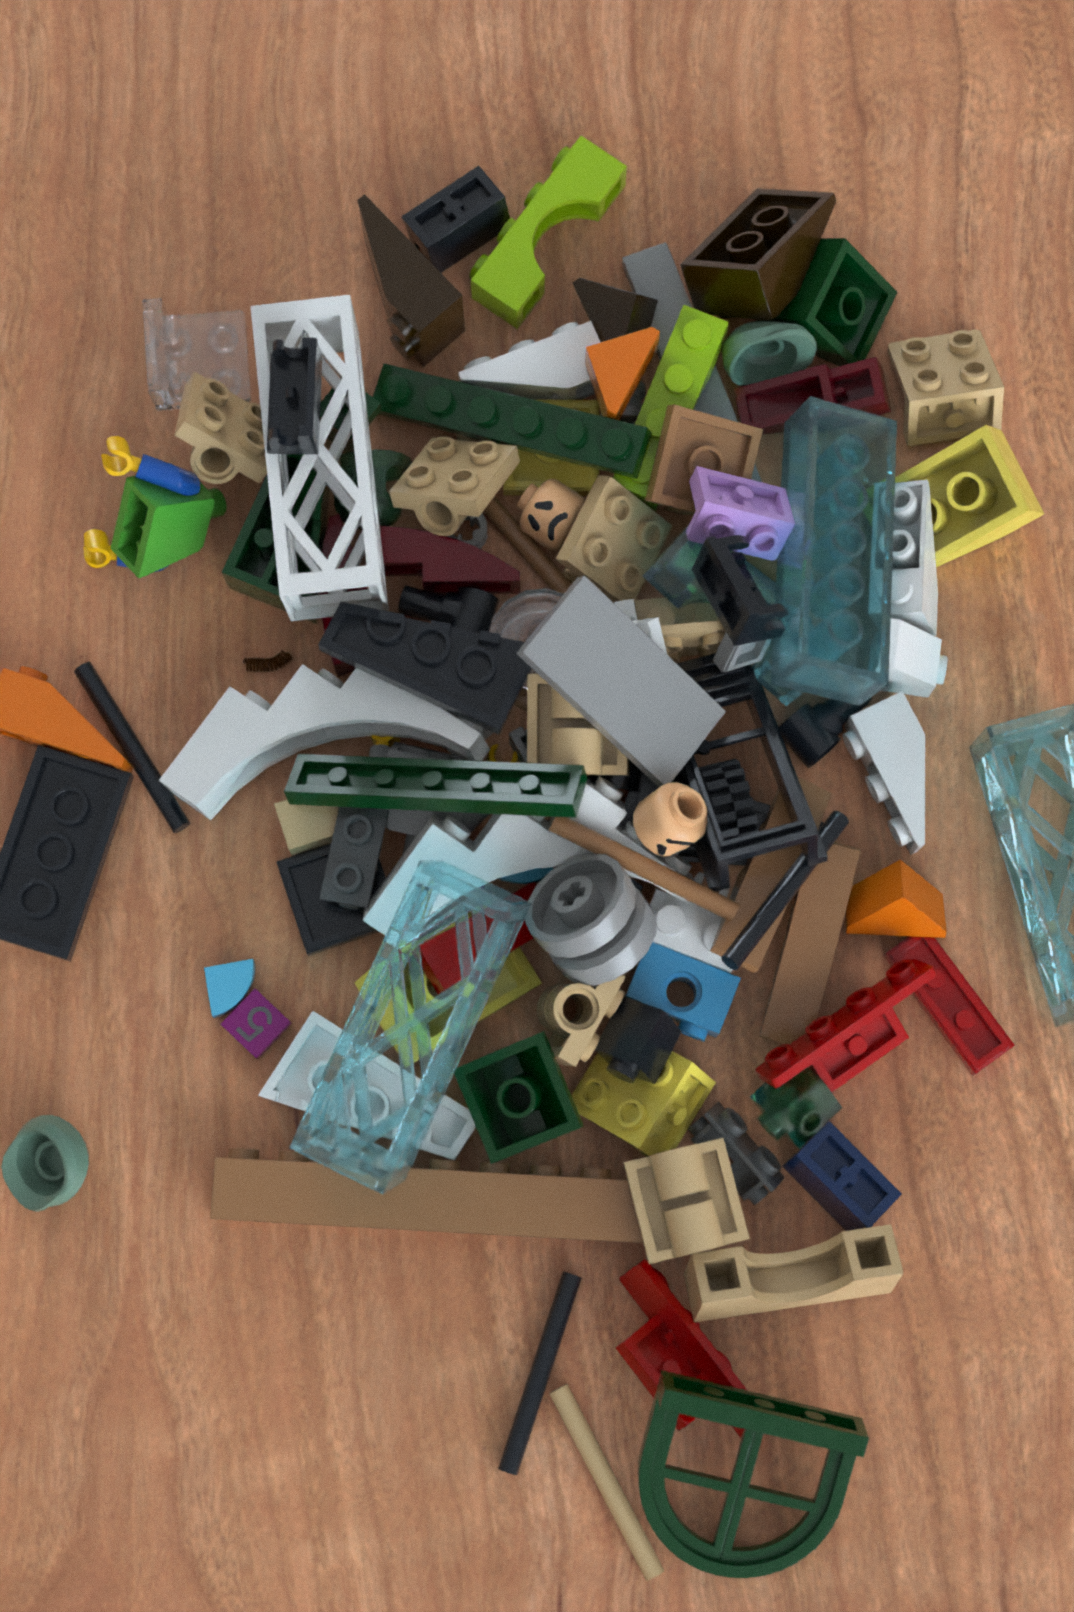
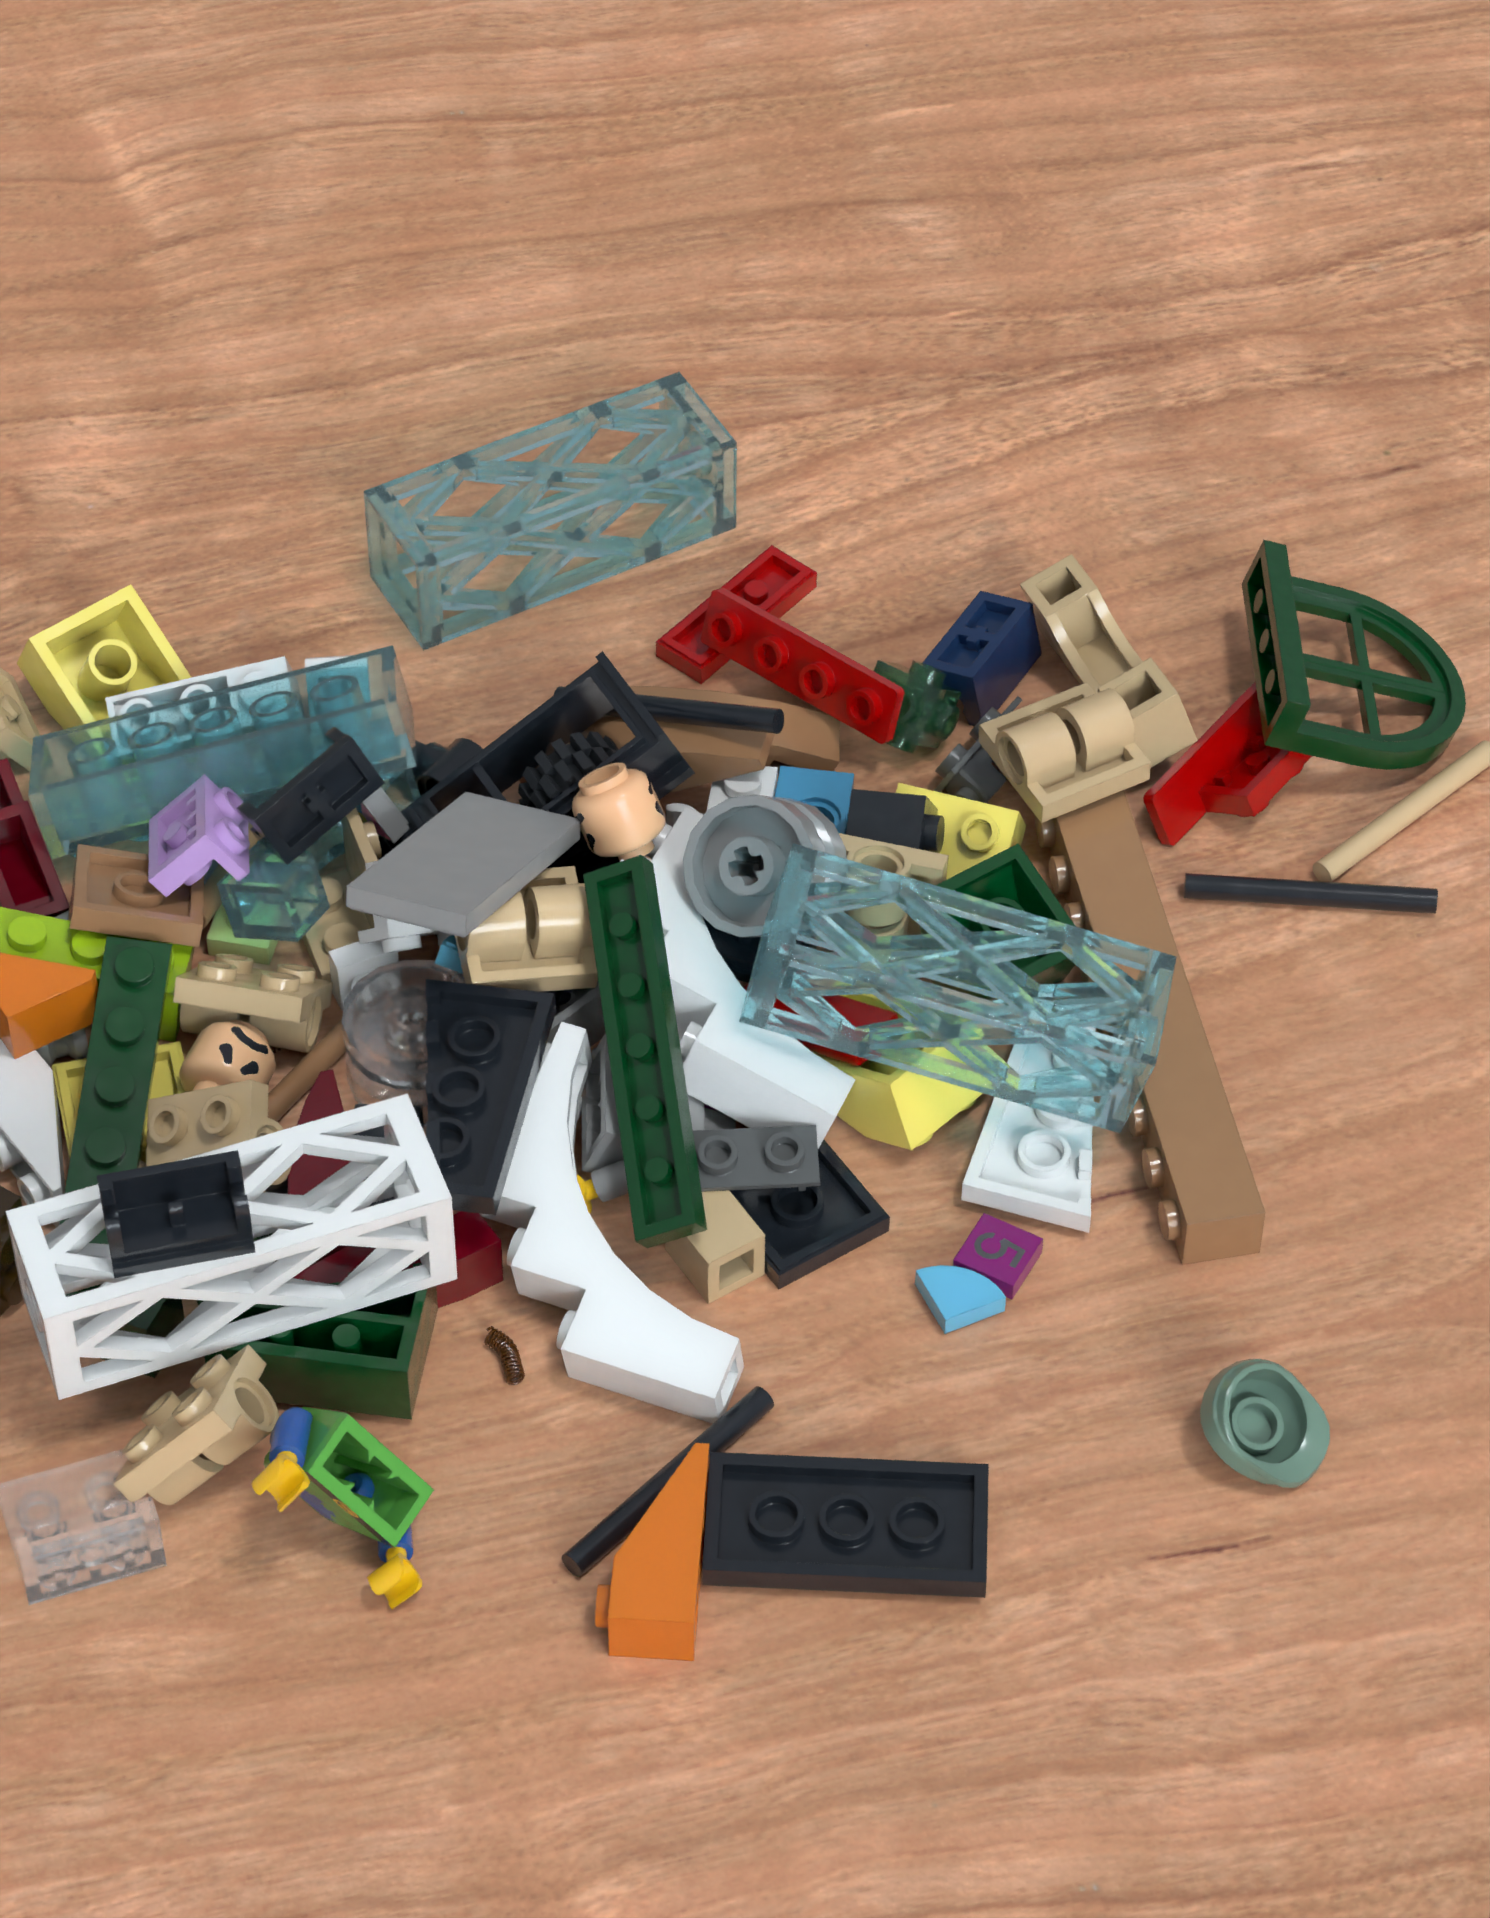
camera: 105 degrees left, 30 degrees down
medium nougat bar [549,817,740,922] -> none
white slope [843,691,925,855] -> none
orange slope [845,859,947,938] -> none

